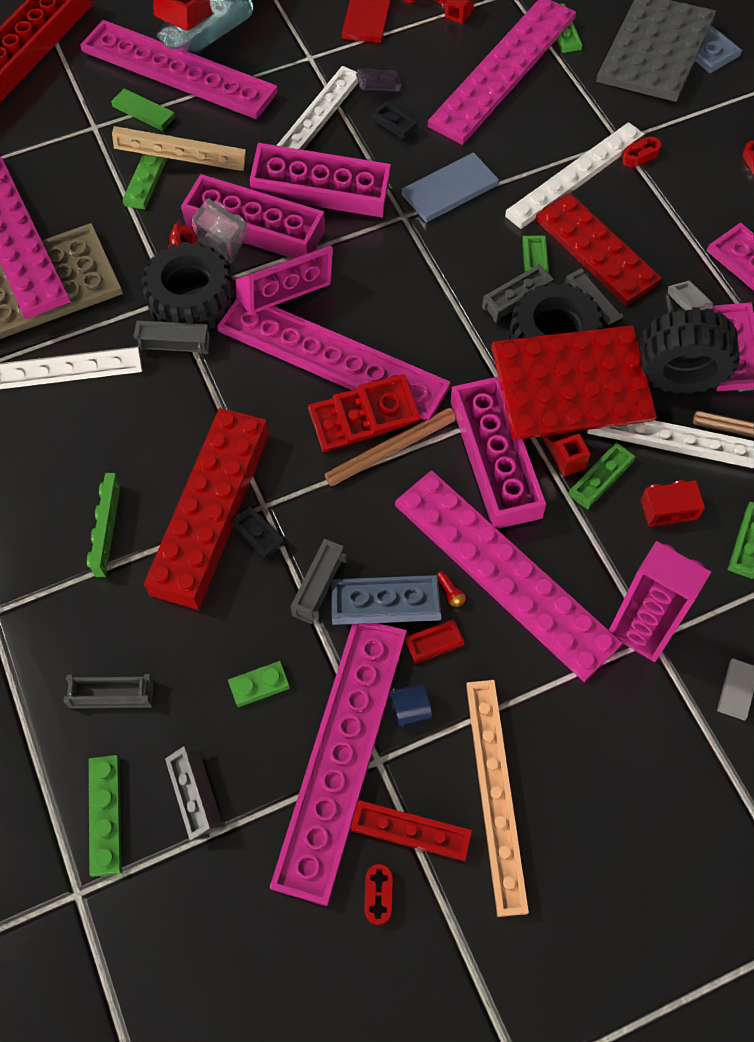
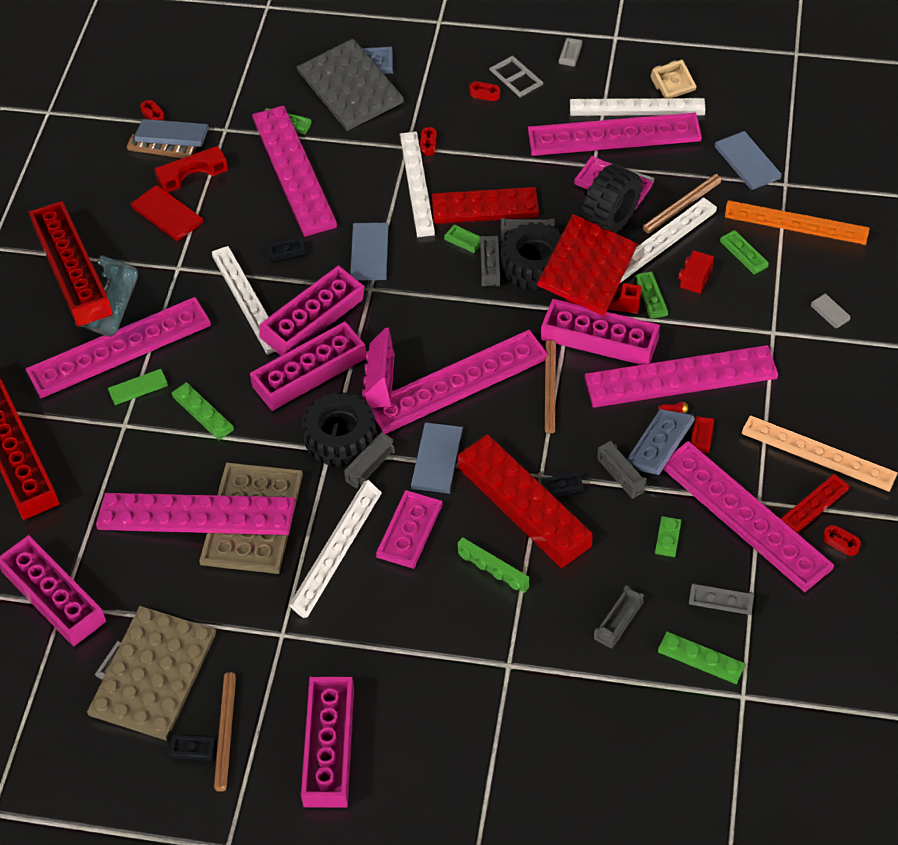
camera: 55 degrees left, 10 degrees down
tan plate [112,126,246,171] -> none
red piece [168,221,198,249] -> none
clear slope [192,198,247,264] -> none
red slope [308,374,421,453] -> none
clear purple plate [356,68,402,92] -> none
dark blue piece [389,683,432,728] -> none
dark pink brick [609,541,711,662] -> none
light grey tile [668,281,713,310] -> none
none -> dark pink plate [376,490,442,569]
none -> sand blue tile [411,423,463,494]

